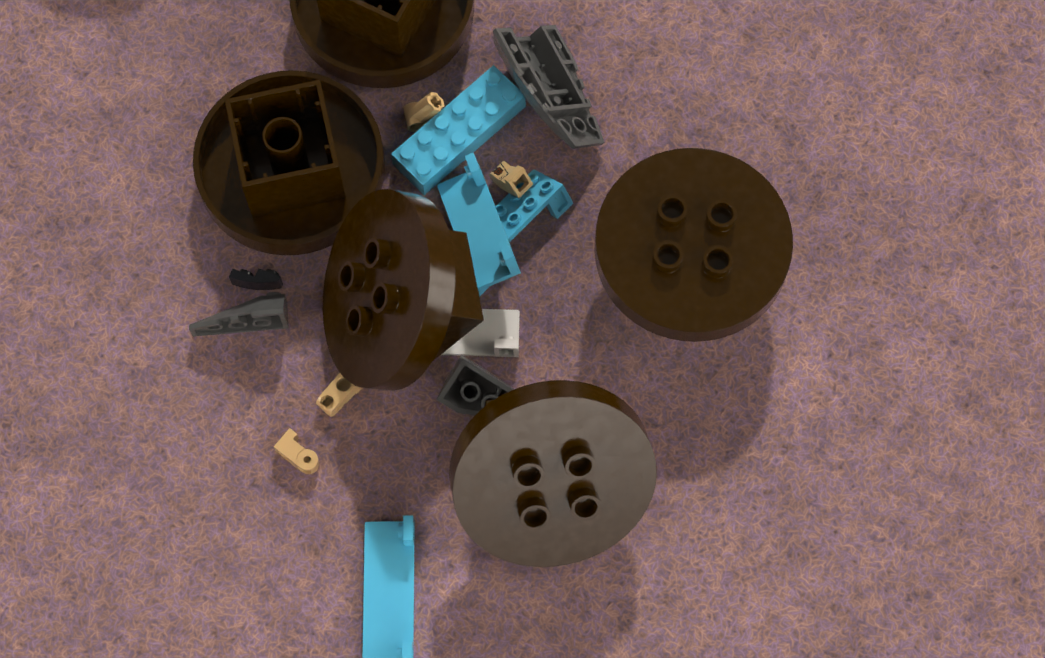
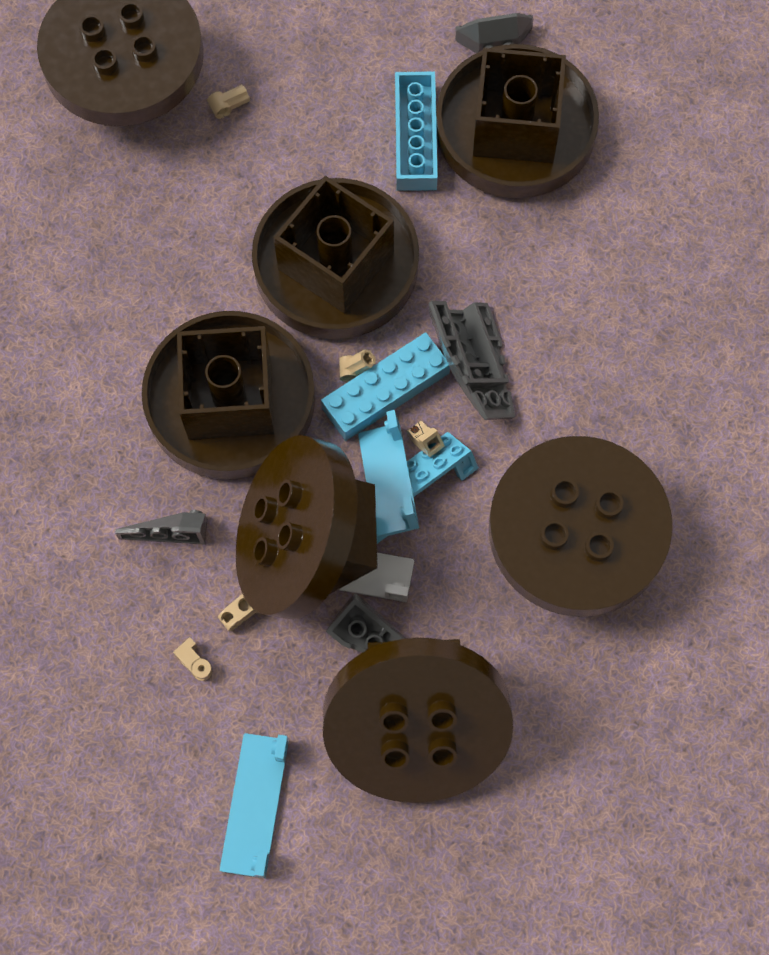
camera: 10 degrees right, 0 degrees up
black slope [229,268,283,290] -> none

